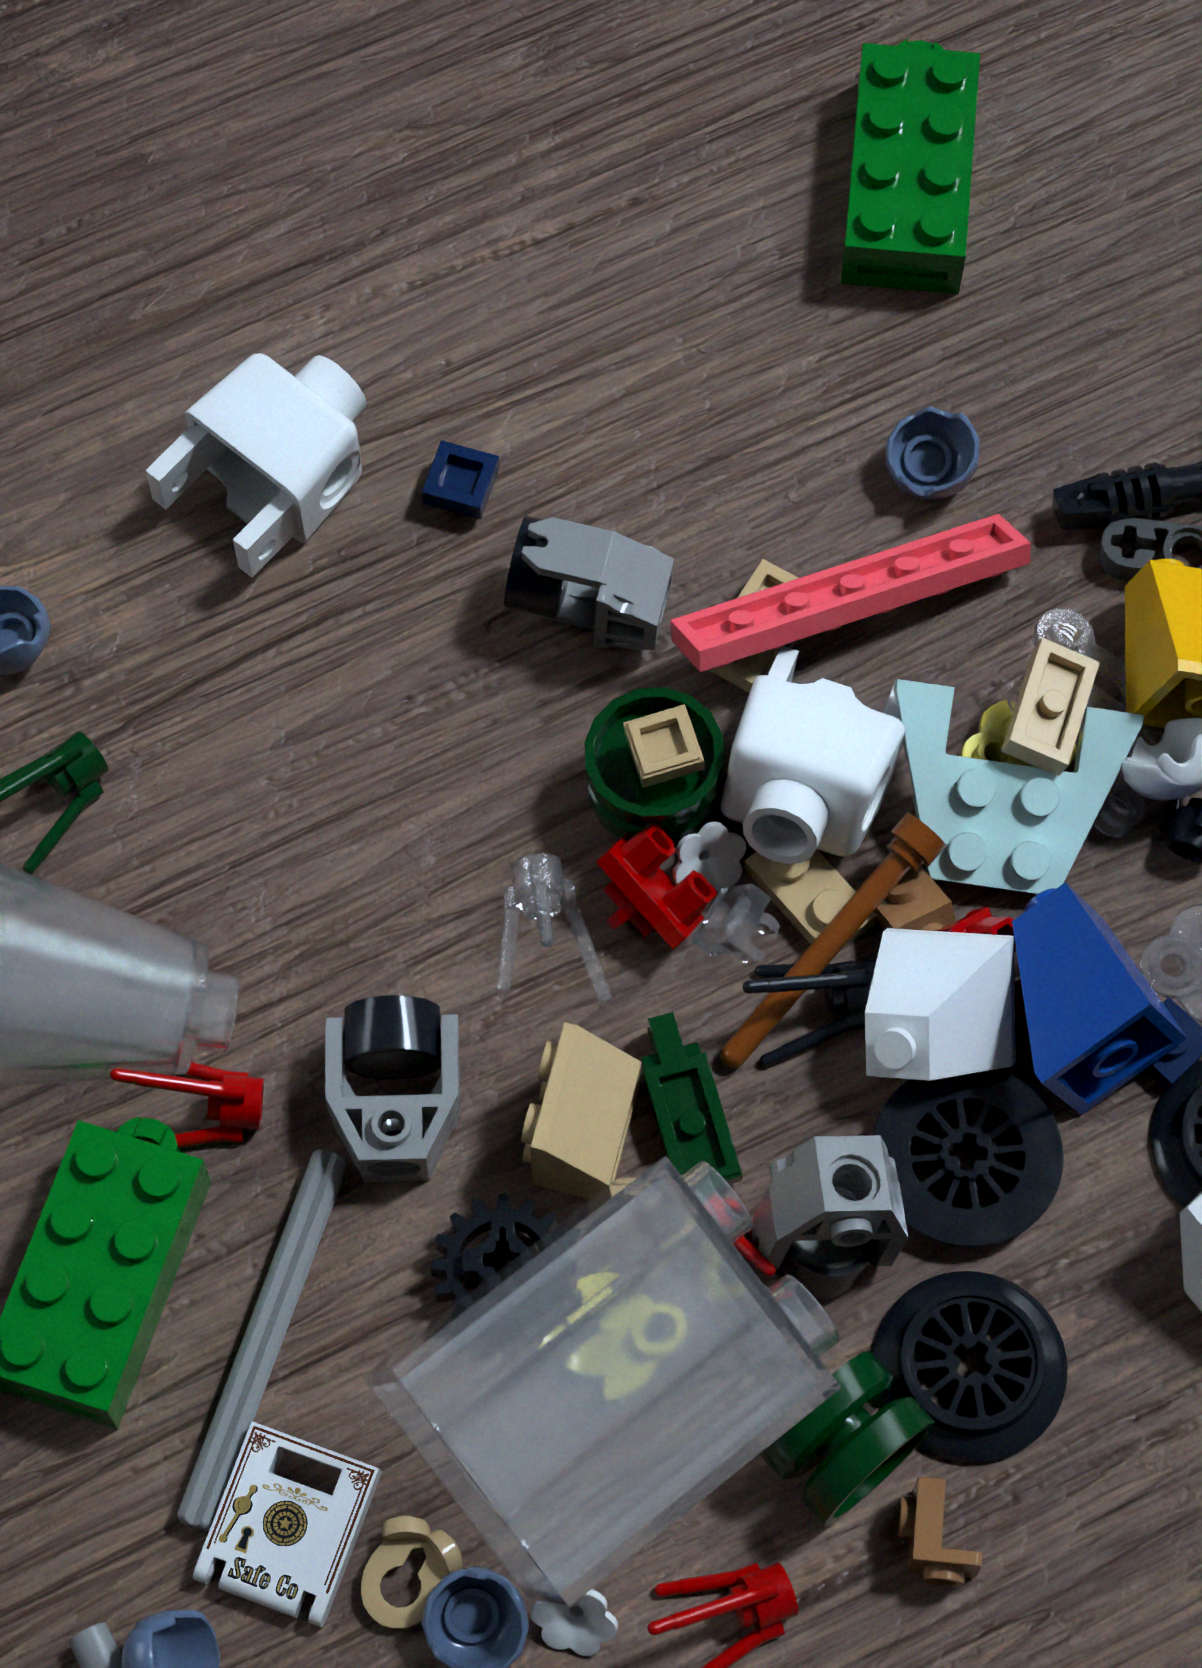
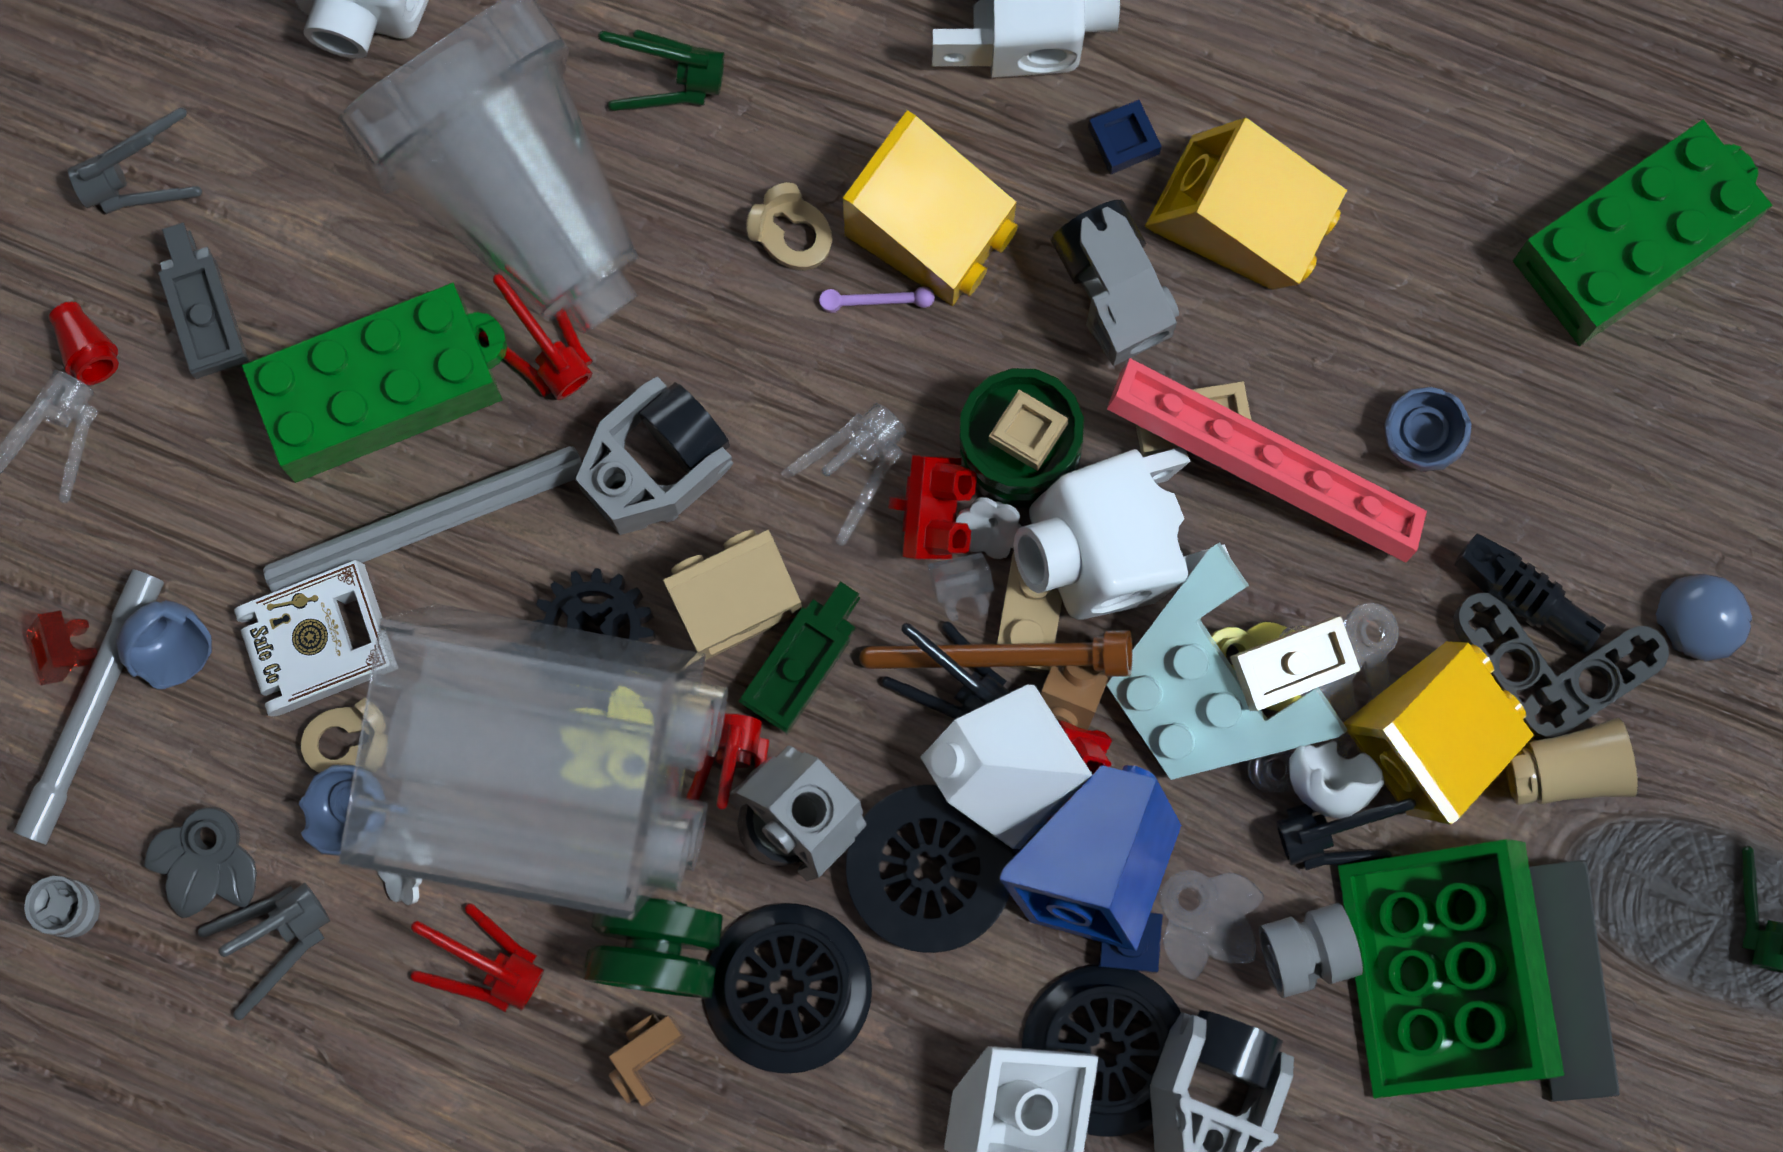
camera: 50 degrees right, 10 degrees up
none -> tan piece [746,182,832,270]
none -> lavender hinge [820,286,935,313]
none -> yellow slope [843,110,1018,306]
none -> yellow slope [1145,117,1347,290]

